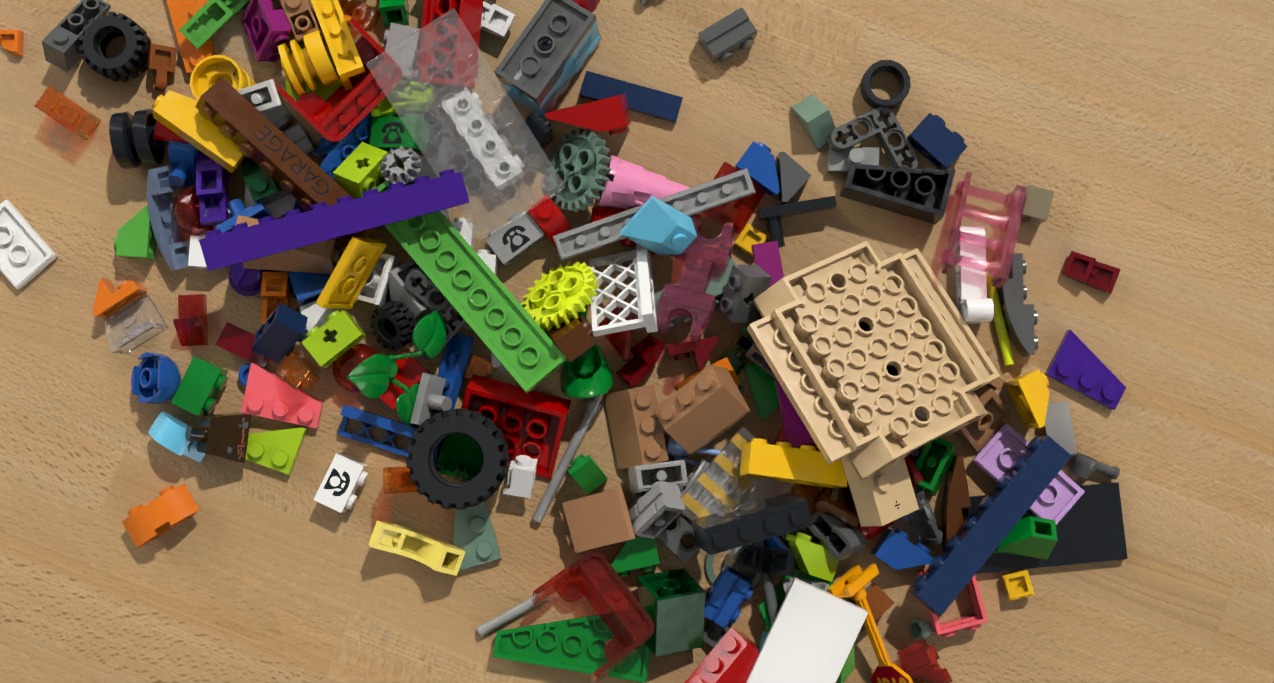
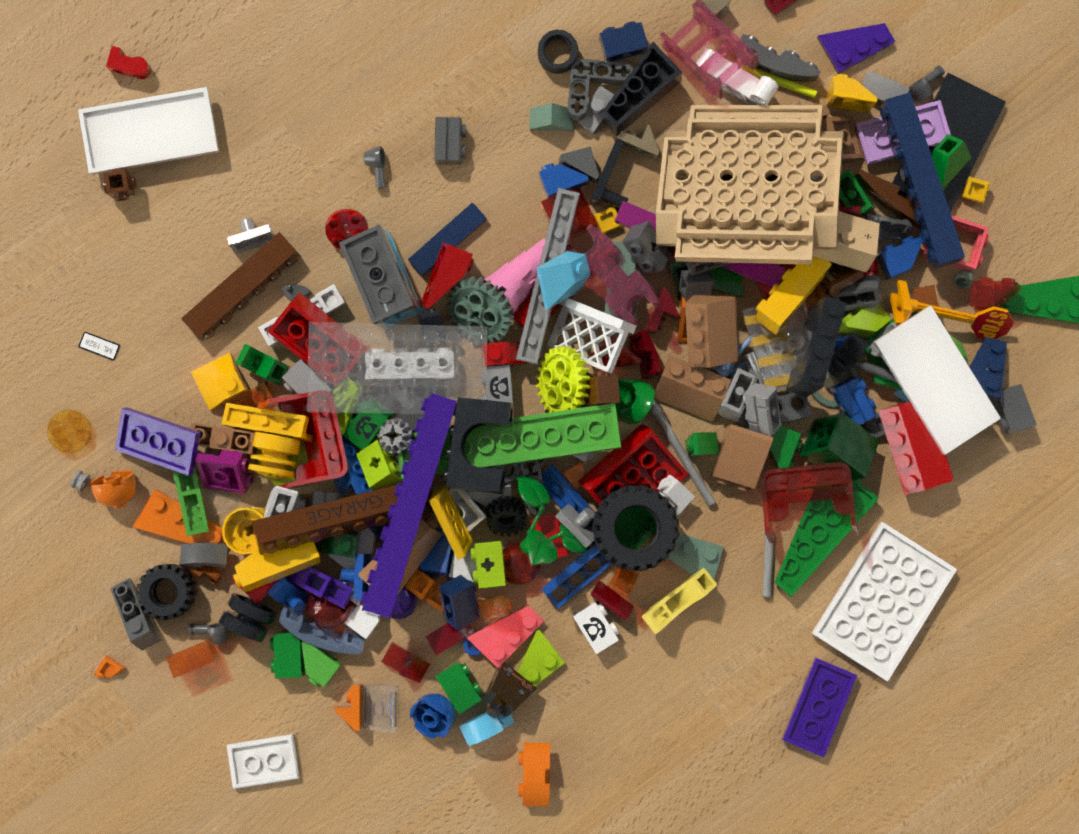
camera: 55 degrees left, 0 degrees up
none -> dark grey slope [179,543,228,569]
none -> dark grey bar [188,623,230,645]
none -> green brick [270,632,305,679]
none -> black arch [444,397,514,494]
none -> dark red slope [590,581,634,621]
none -> dark tan slope [618,124,660,160]
none -> dark grey brick [679,270,715,301]

